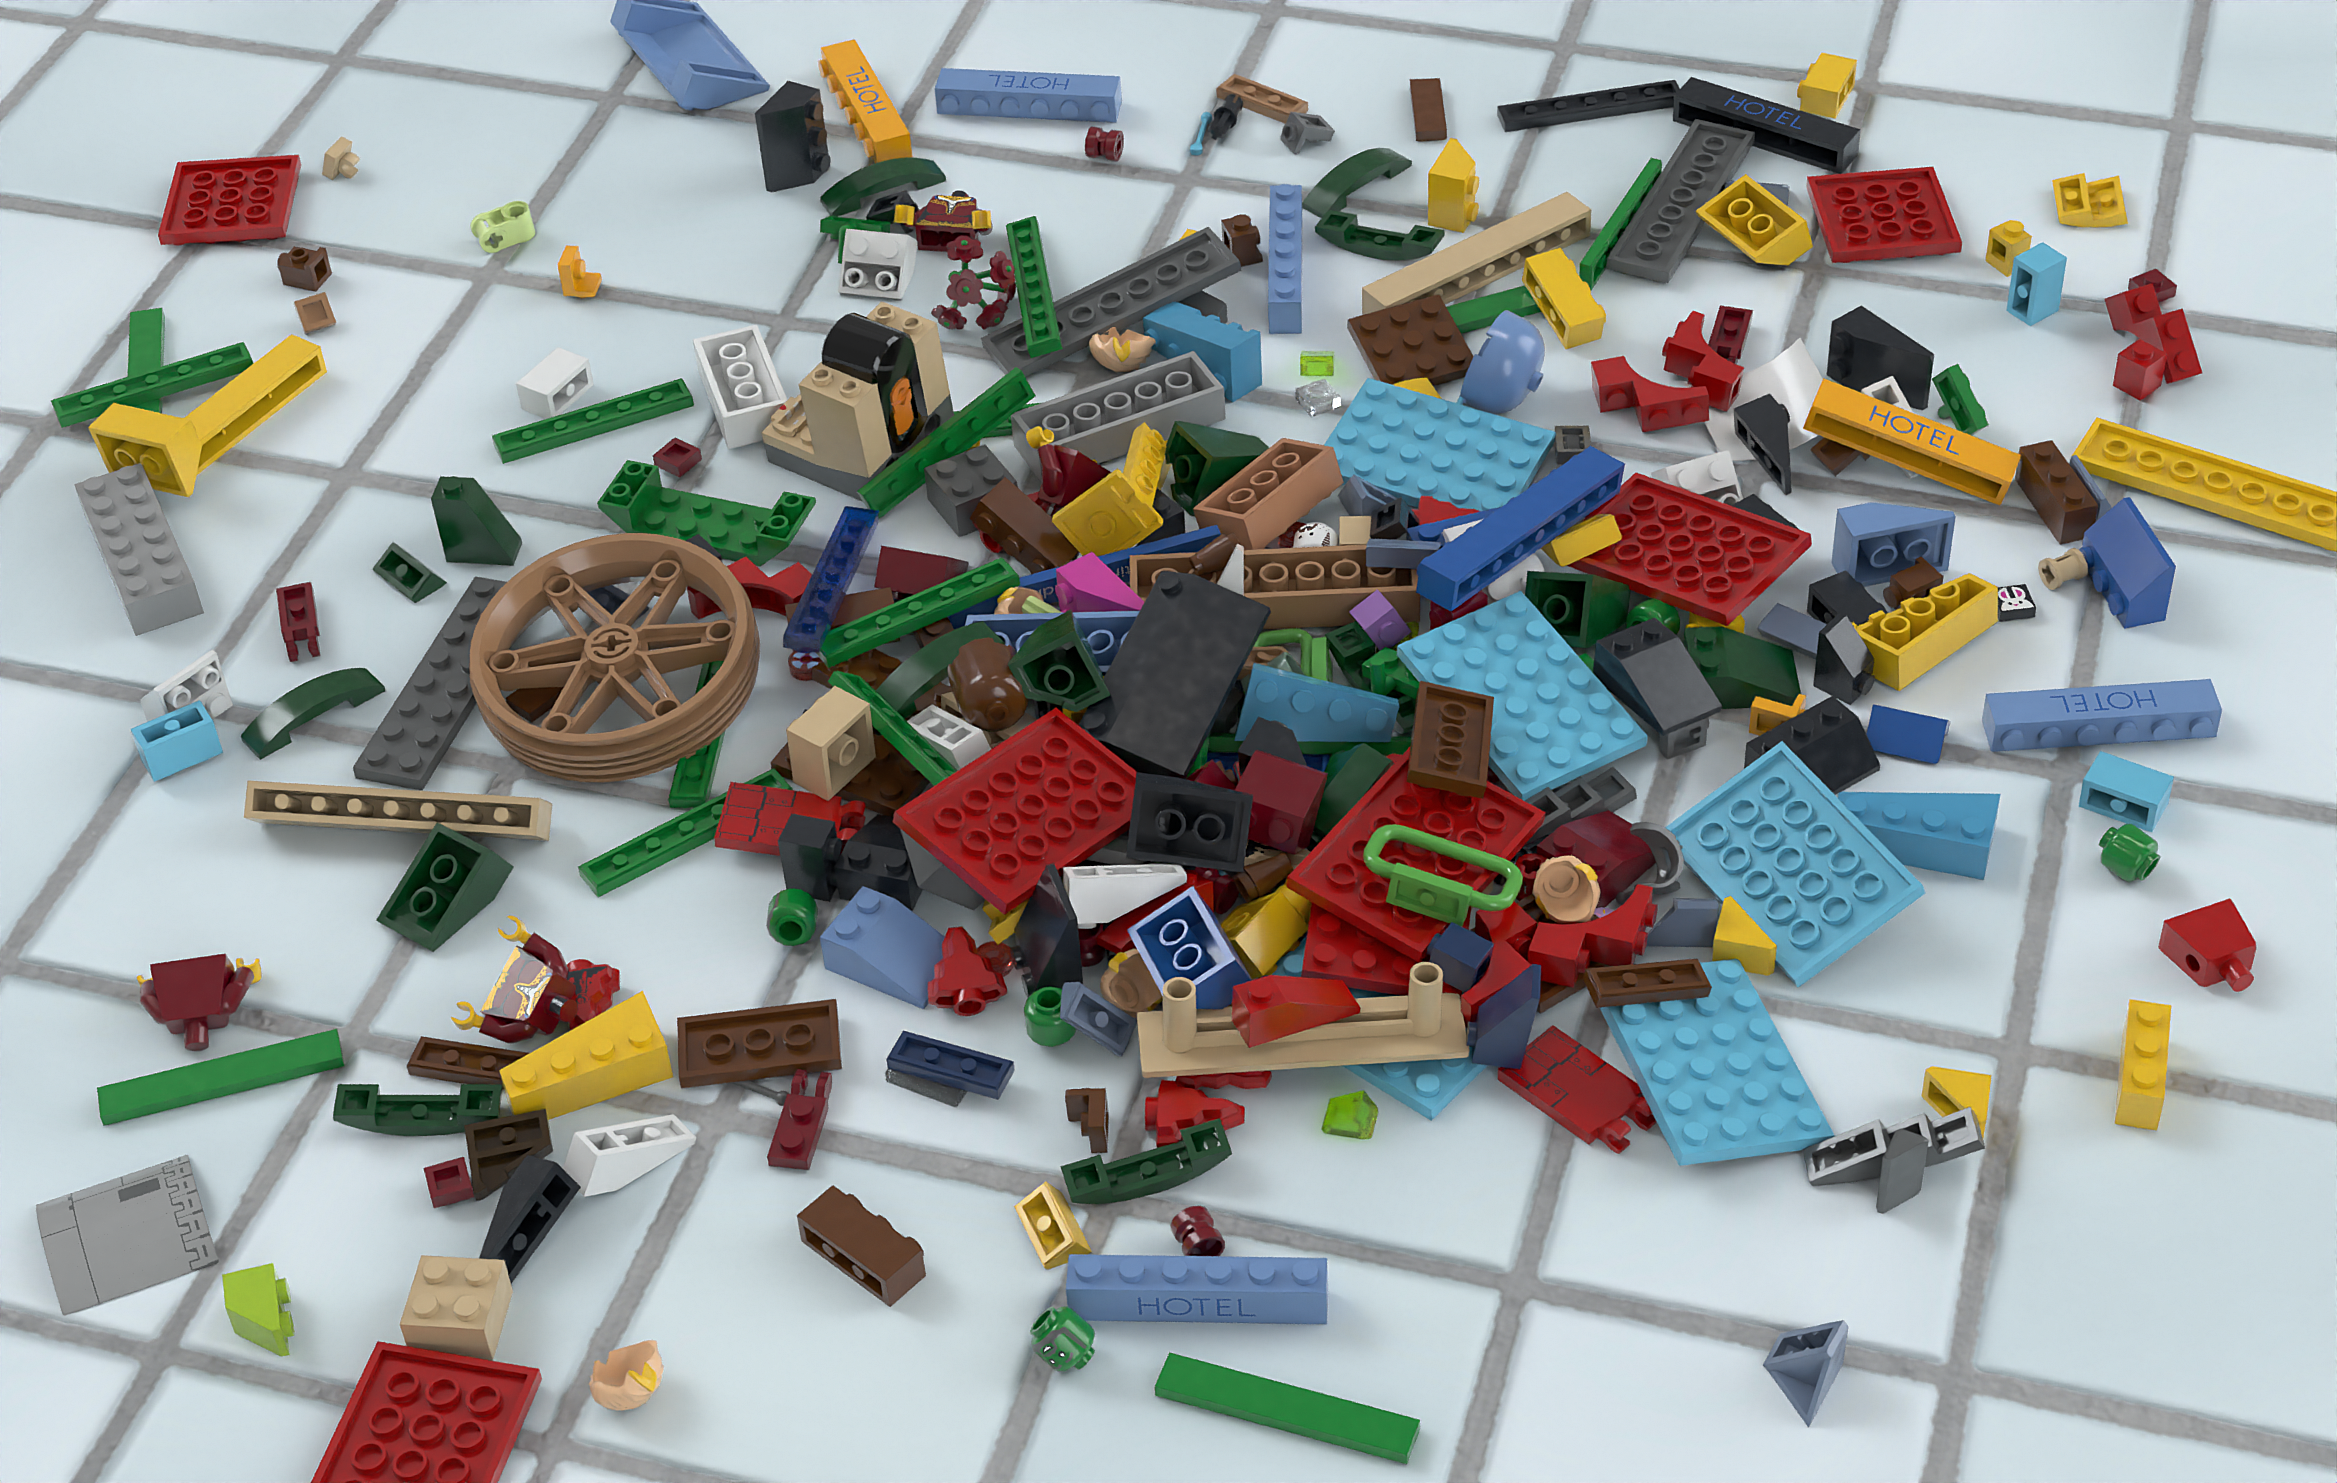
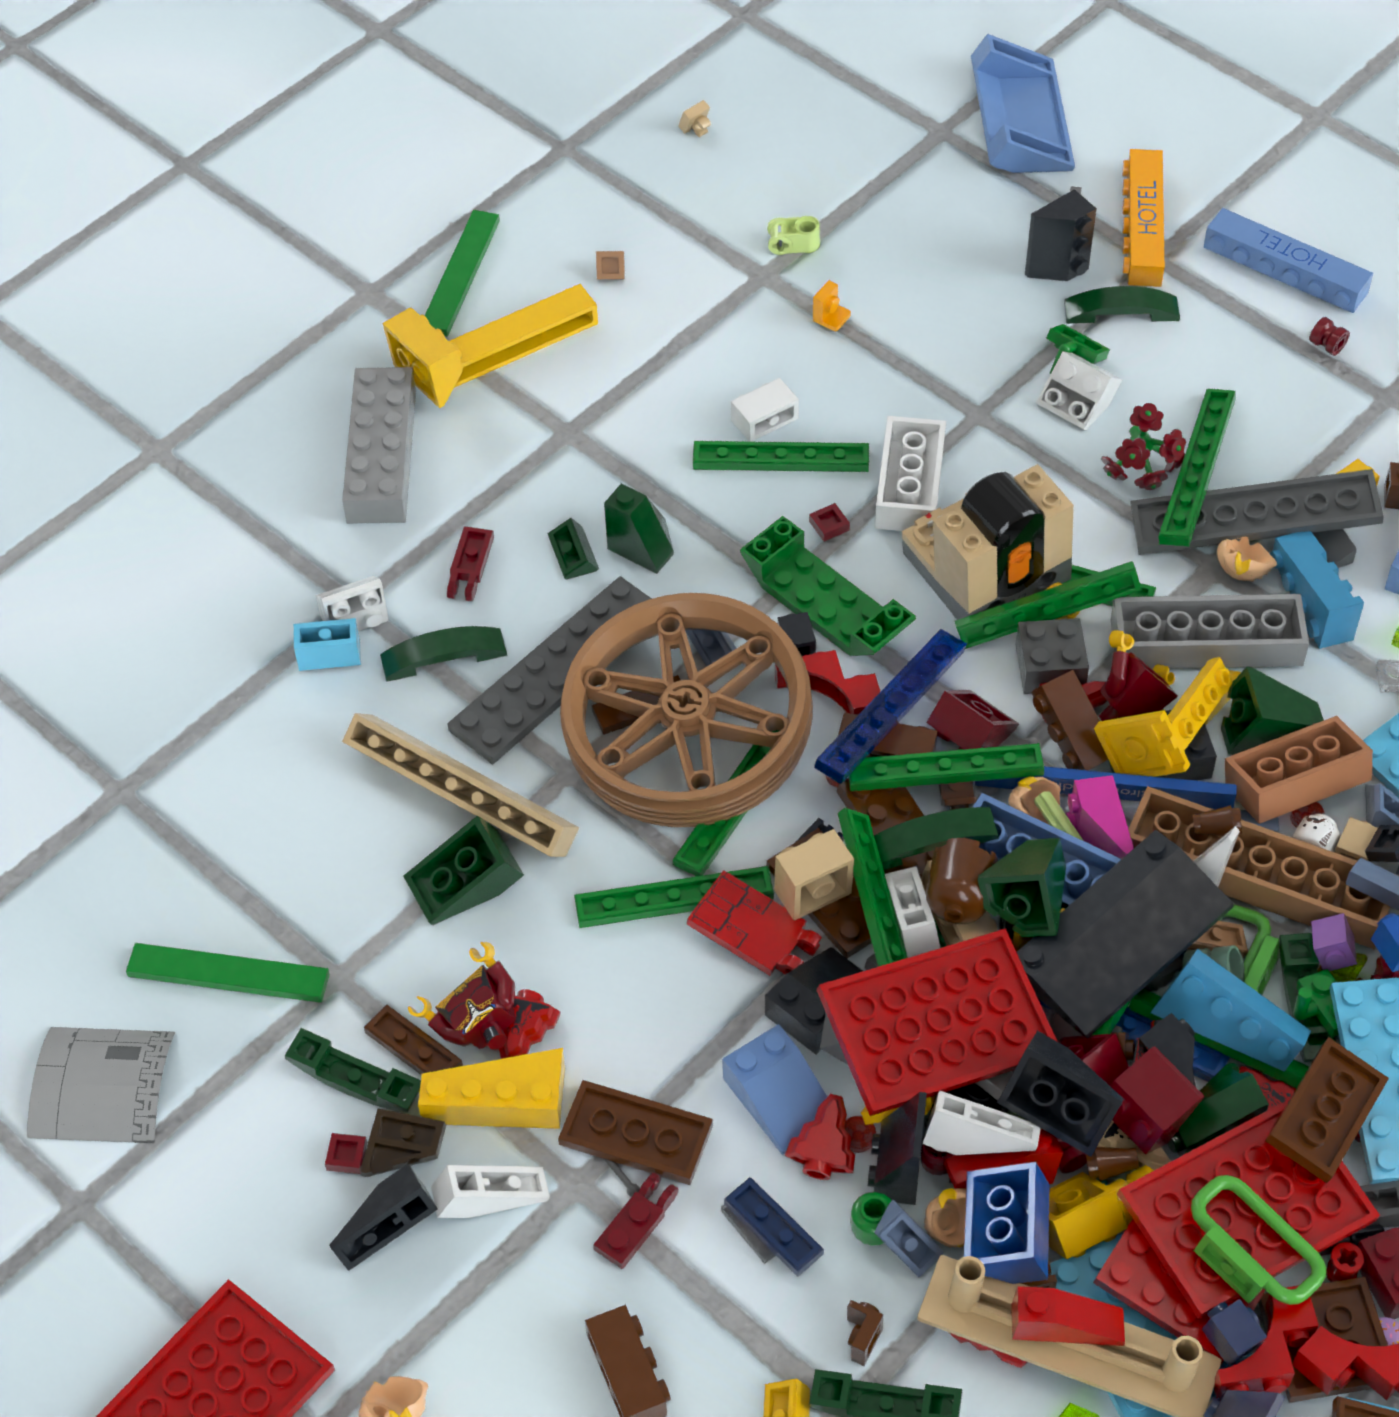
camera: 25 degrees right, 10 degrees up
green tile [51,342,254,428] -> none
dark red torso [137,953,262,1051] -> none
red plate [158,155,301,245] -> none
lime slope [222,1263,295,1357] -> none
reddish brown brick [277,246,332,292] -> none
tan brick [399,1255,513,1361] -> none
green head [766,888,818,946] -> none
black brick [778,814,842,902] -> none
black bracket [865,190,919,234] -> none
torso [894,190,993,252] -> none
red rock [1145,1079,1245,1148] -> none
light nougat hair [1532,856,1601,924] -> none

